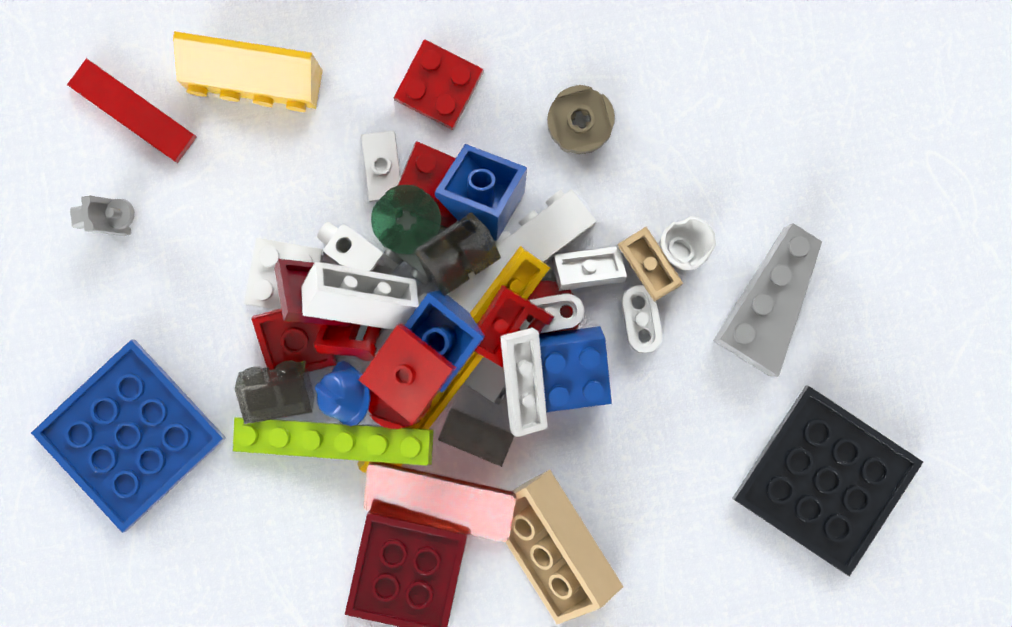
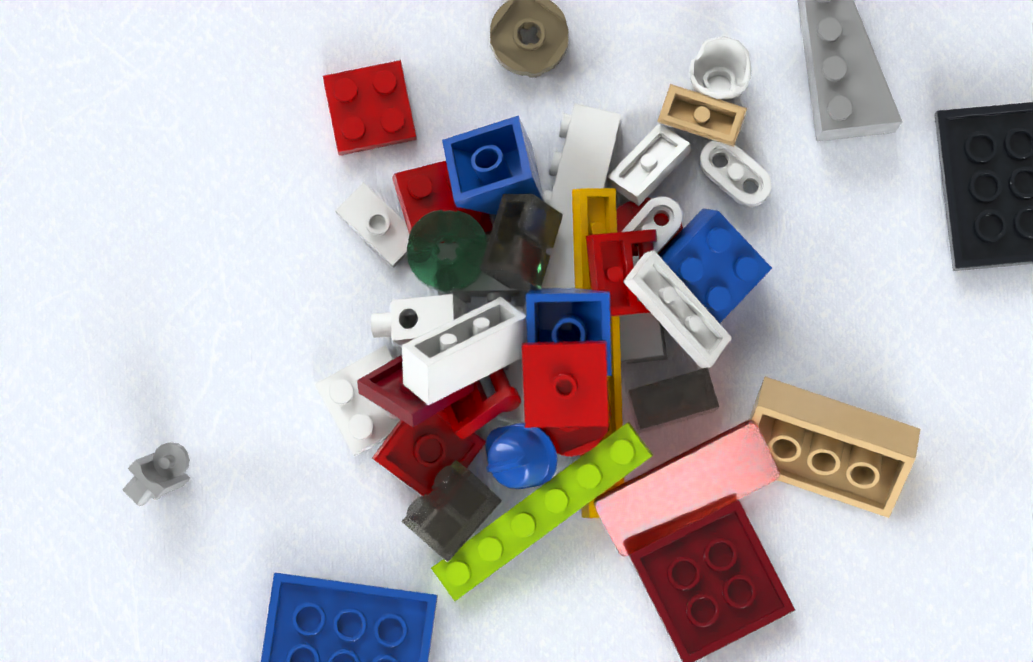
camera: 40 degrees left, 5 degrees down
red tile [67,58,197,163] -> none
slope [173,31,323,112] -> none

